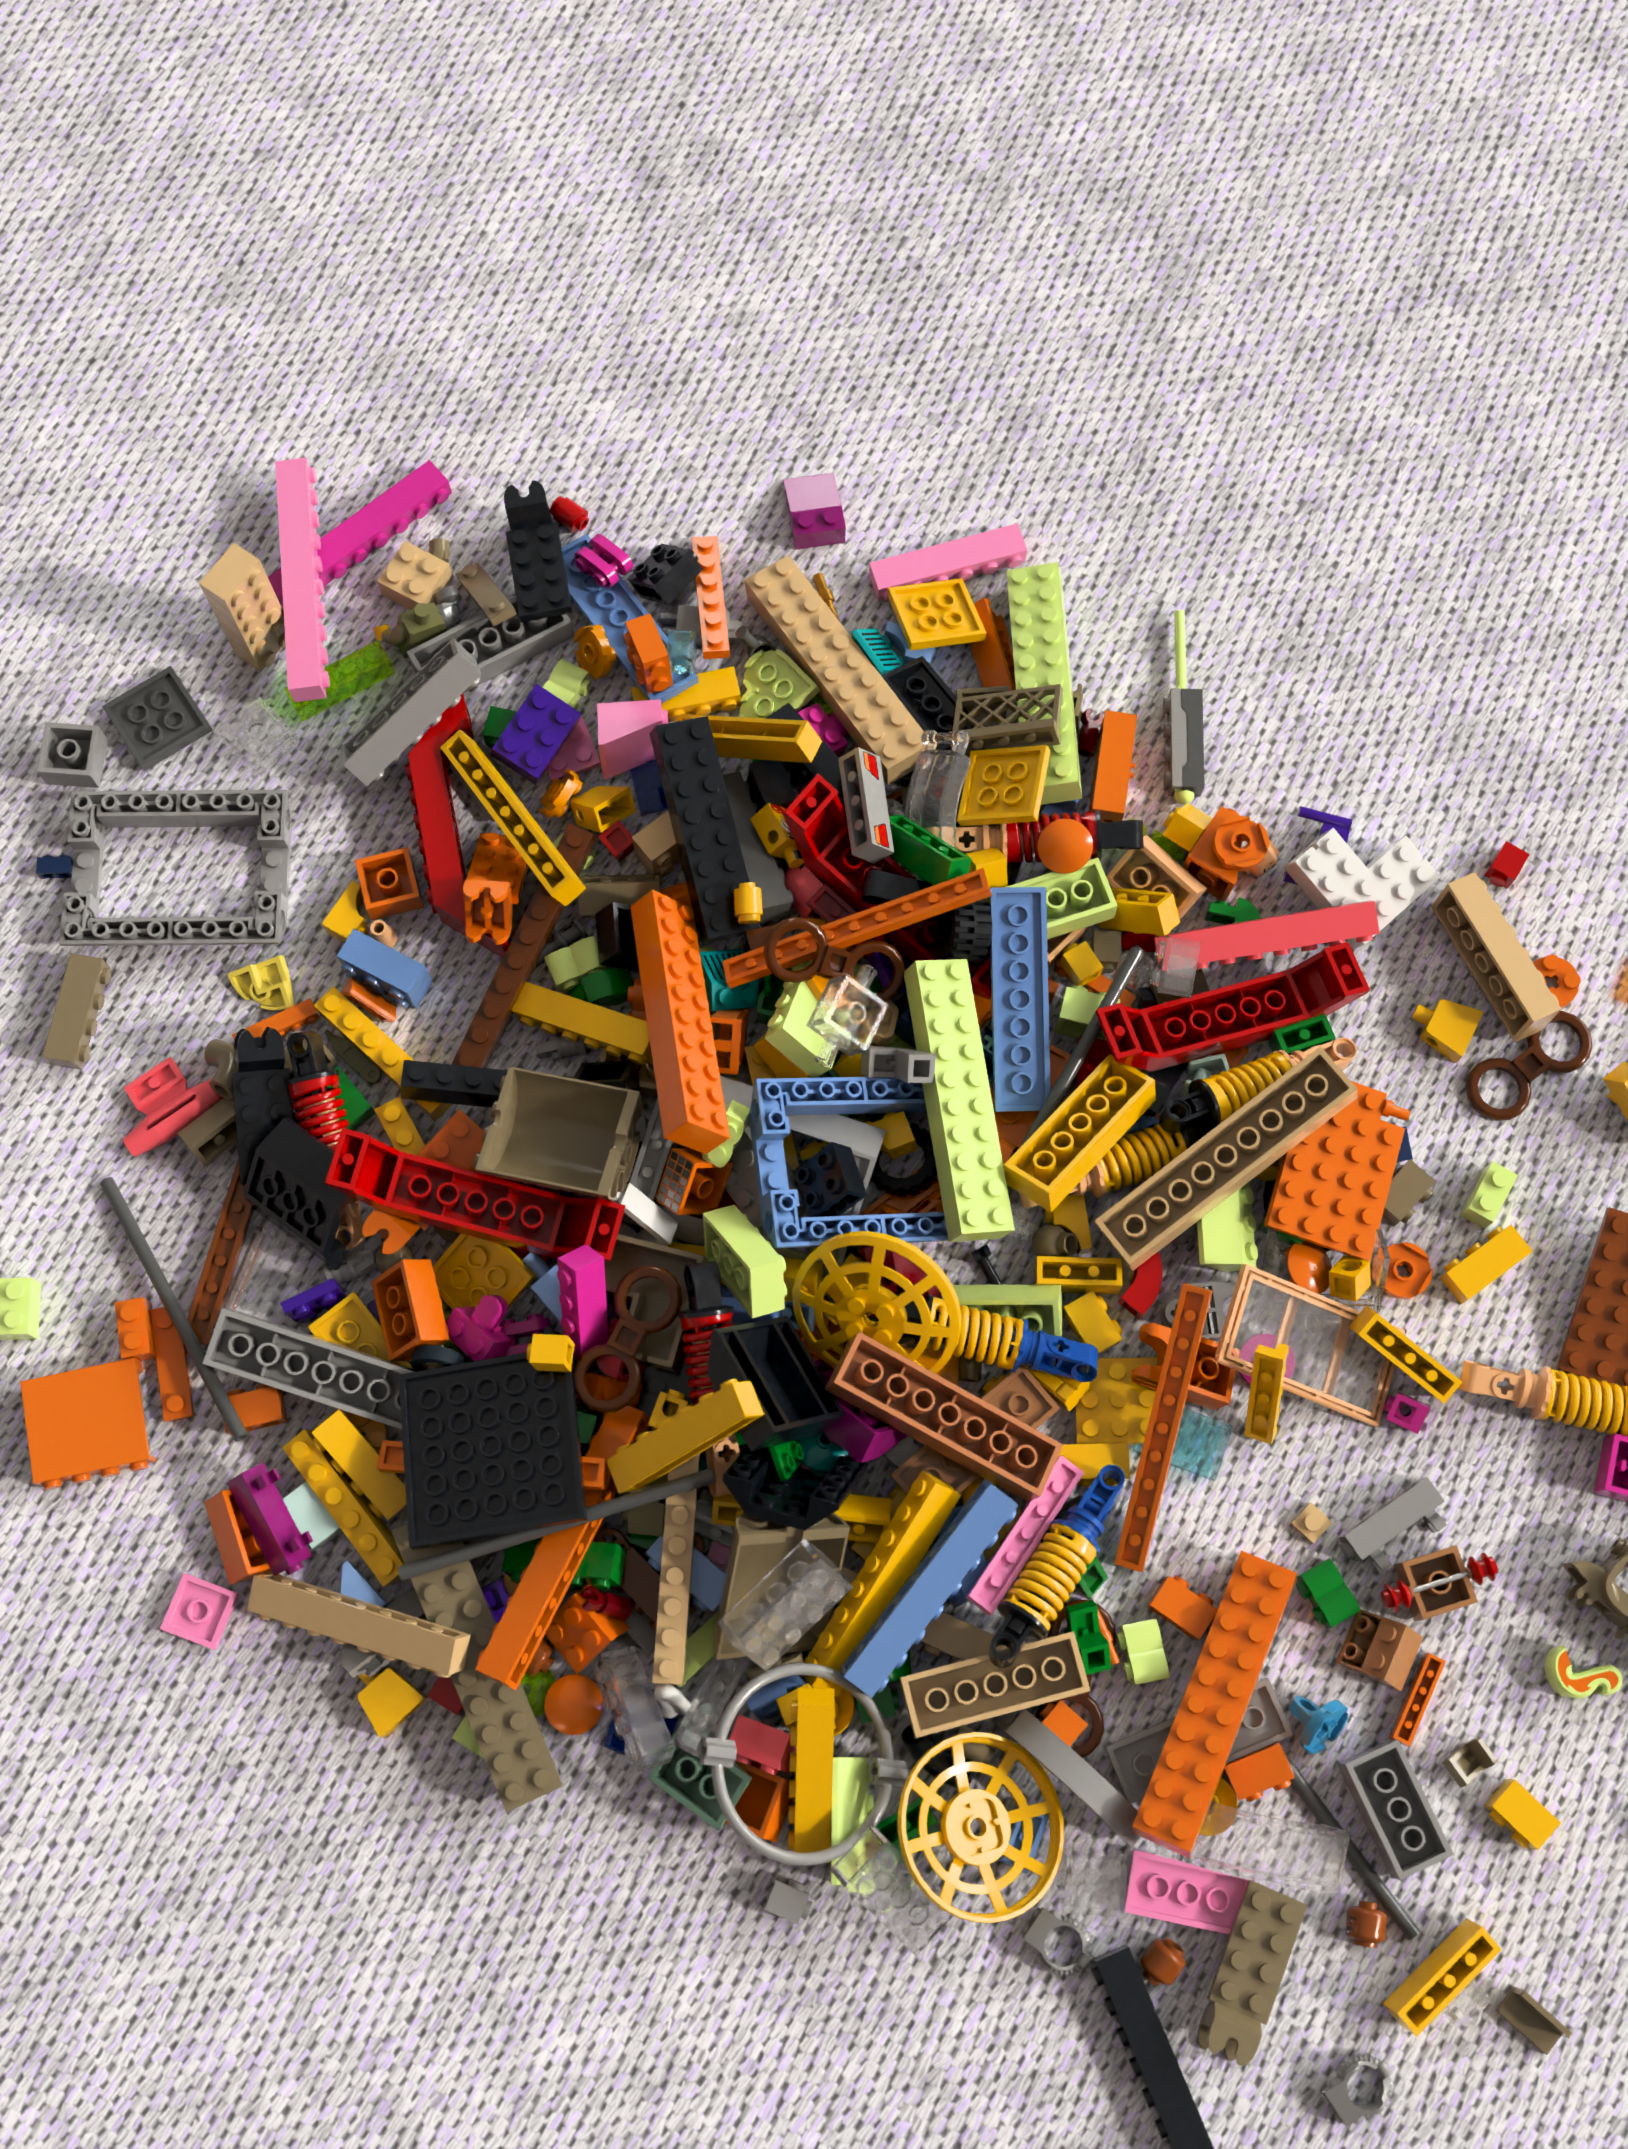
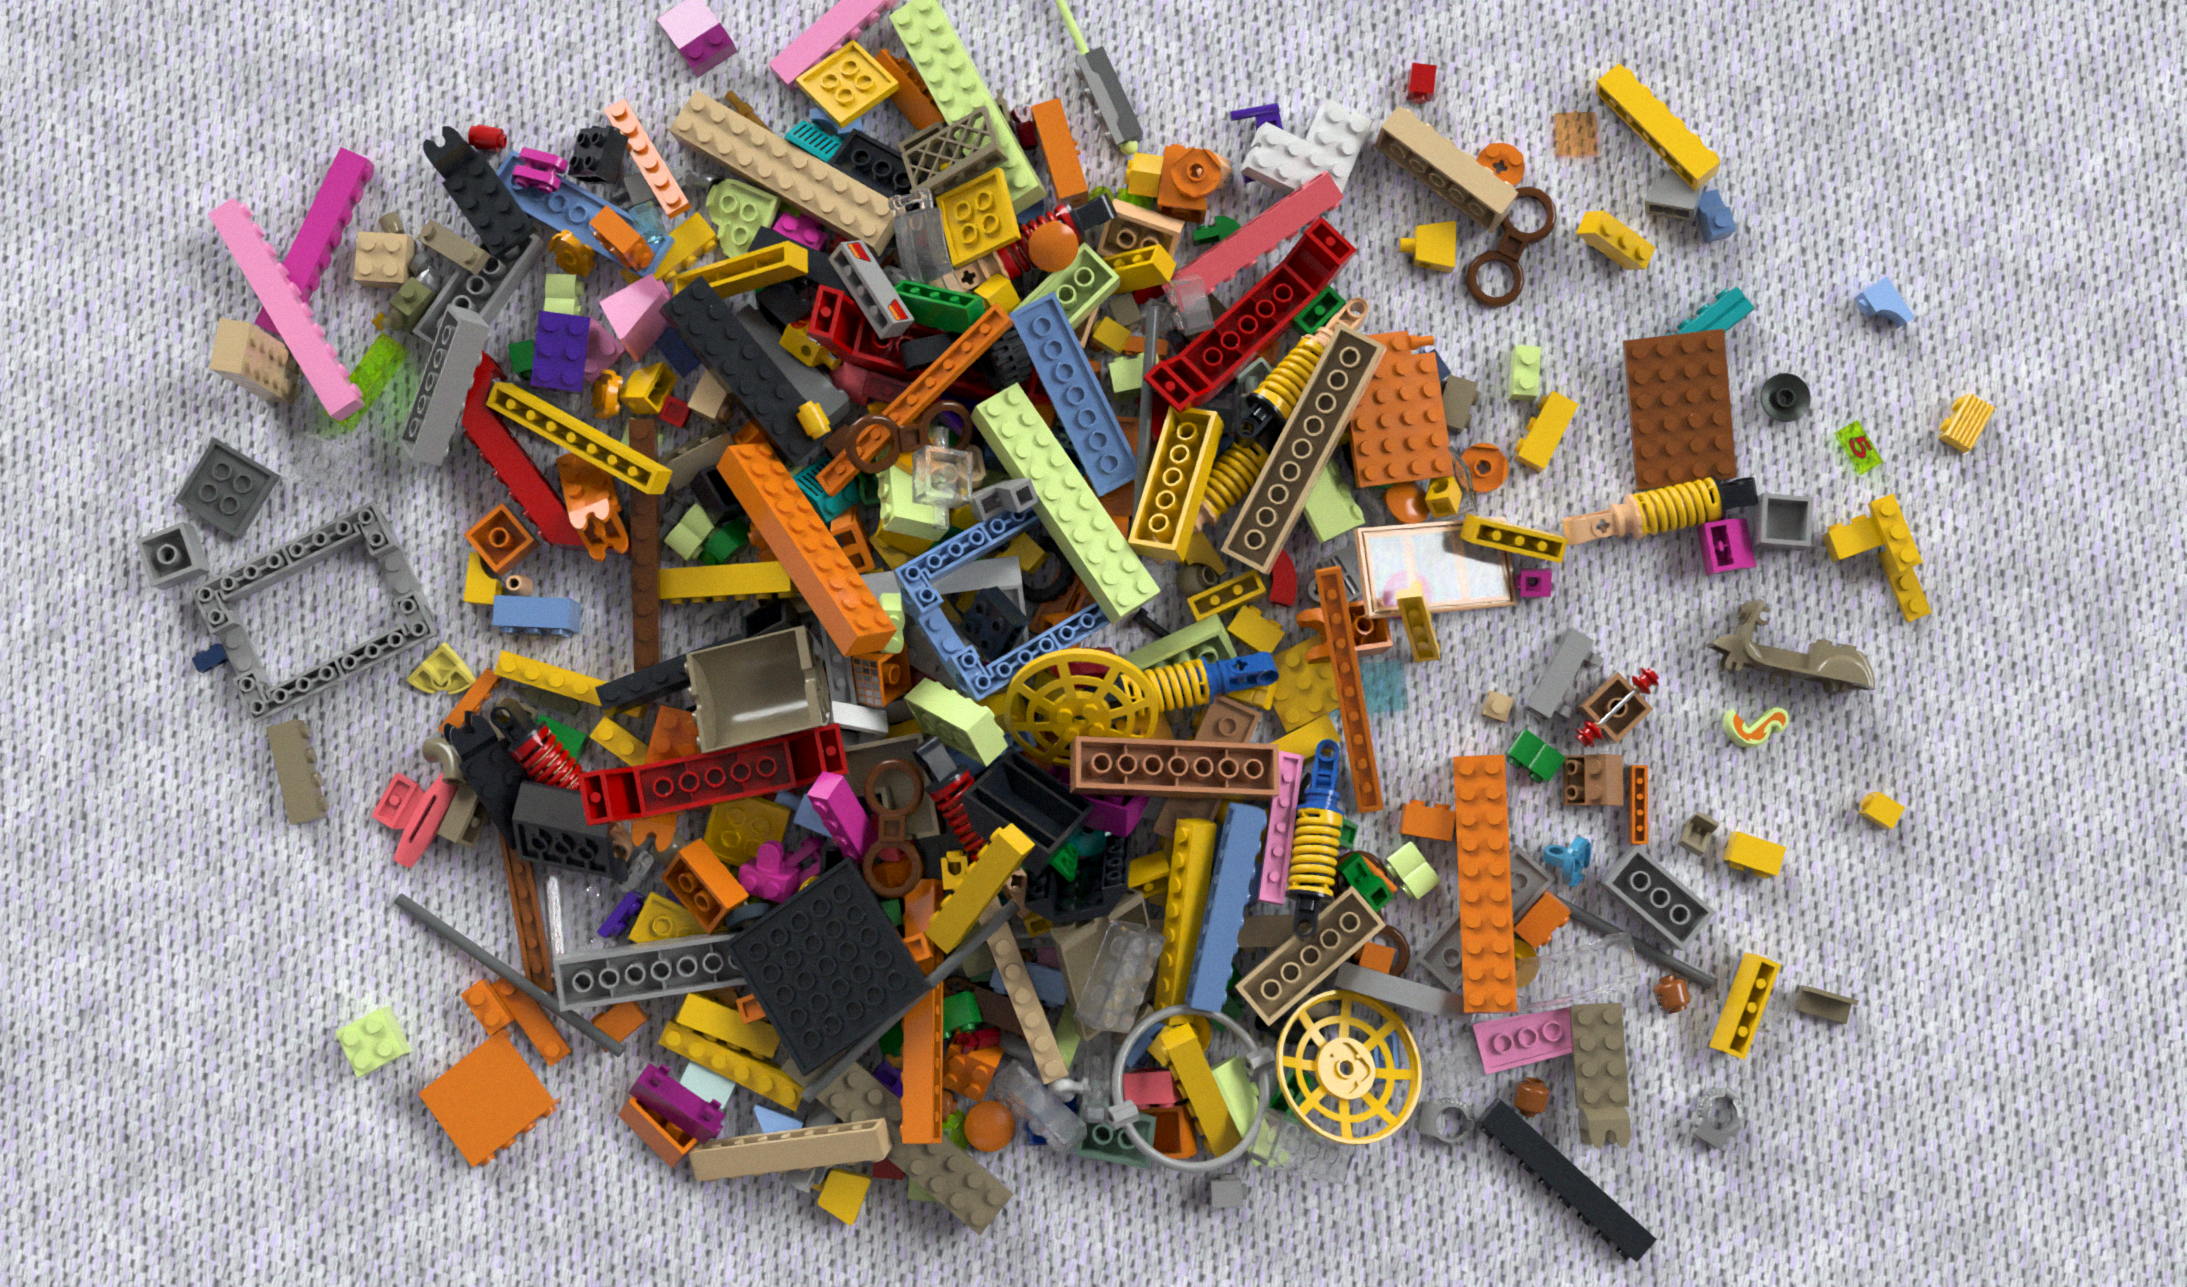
camera: 25 degrees left, 10 degrees up
bright pink plate [160,1573,240,1650] -> none
orange slope [341,977,397,1022] -> none
yellow brick [527,1334,575,1372] -> none

